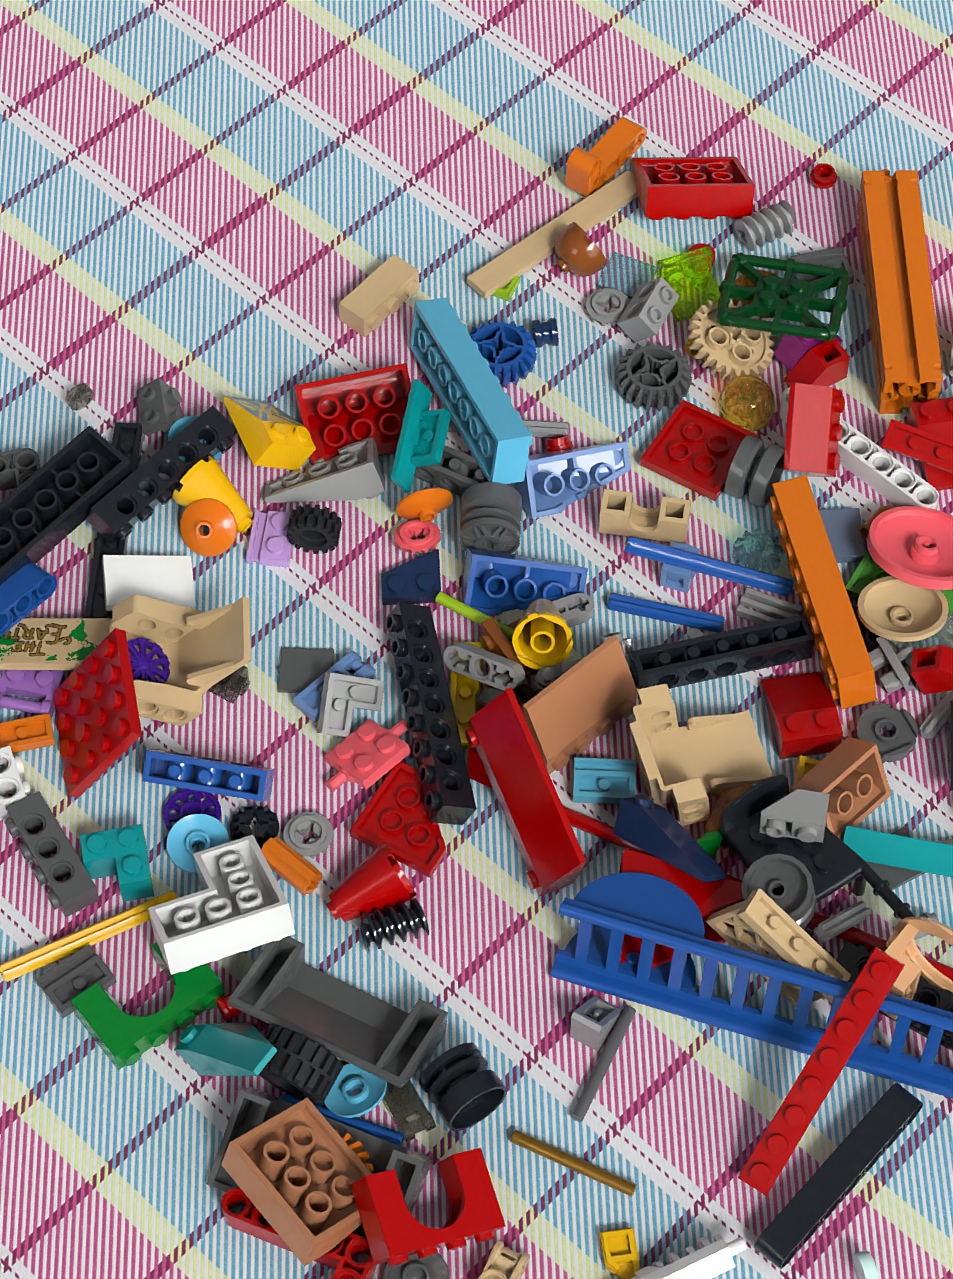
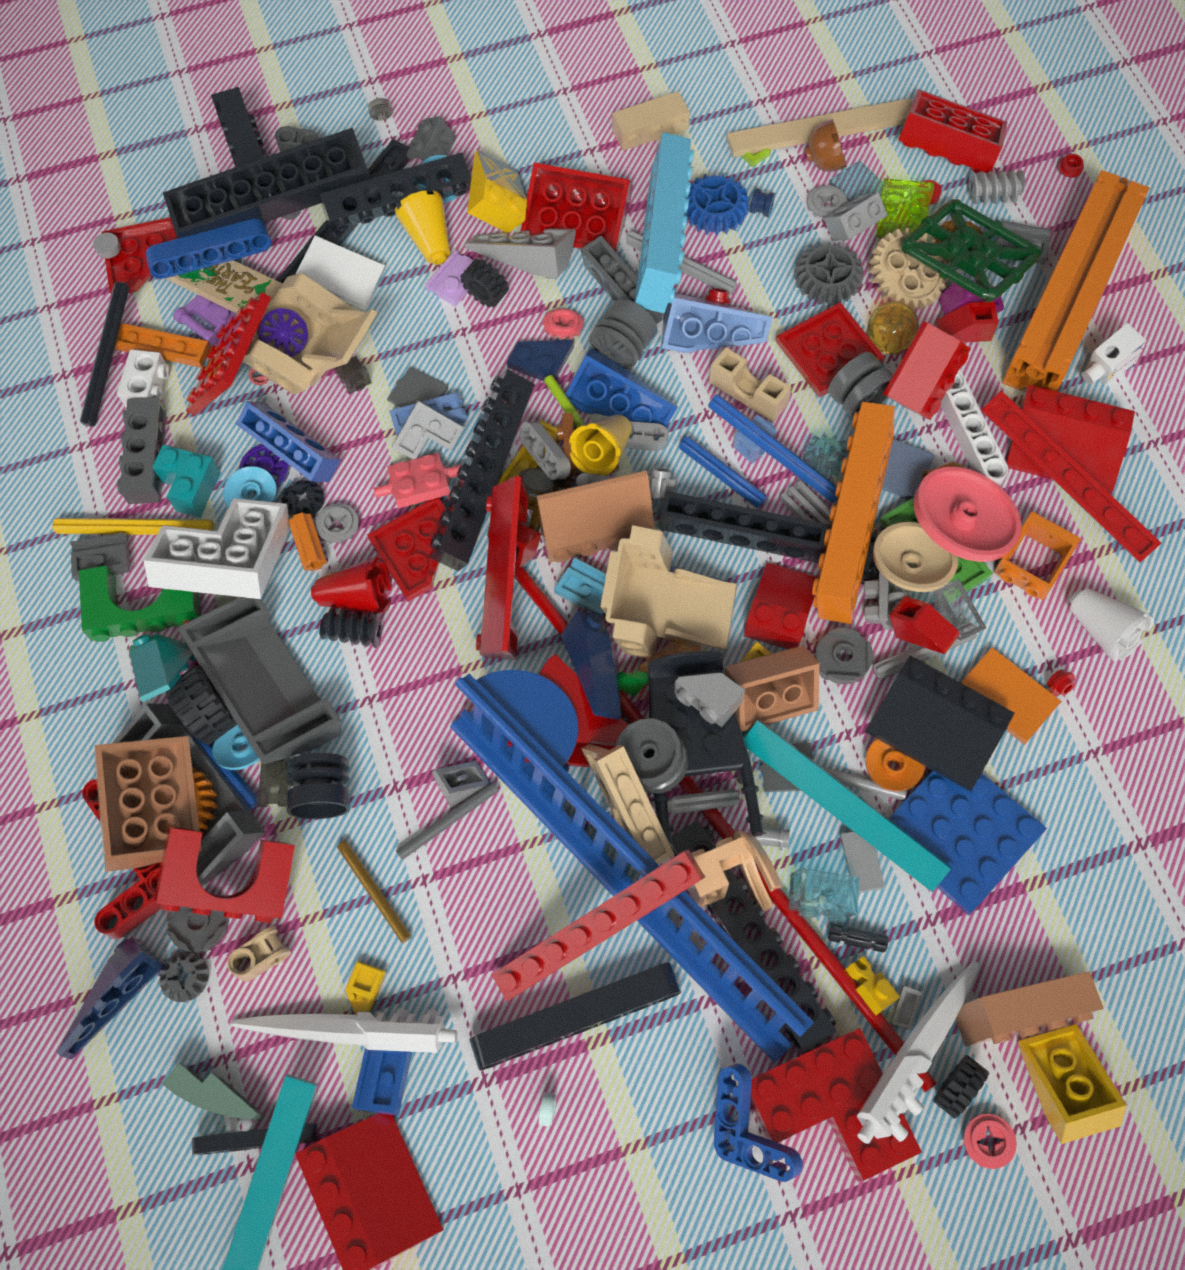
camera: 30 degrees right, 10 degrees up
orange dish [180,498,237,557] -> none
teal bracket [391,379,451,493] -> none
orange dish [396,488,453,522] -> none
orange beam [566,117,647,197] -> none

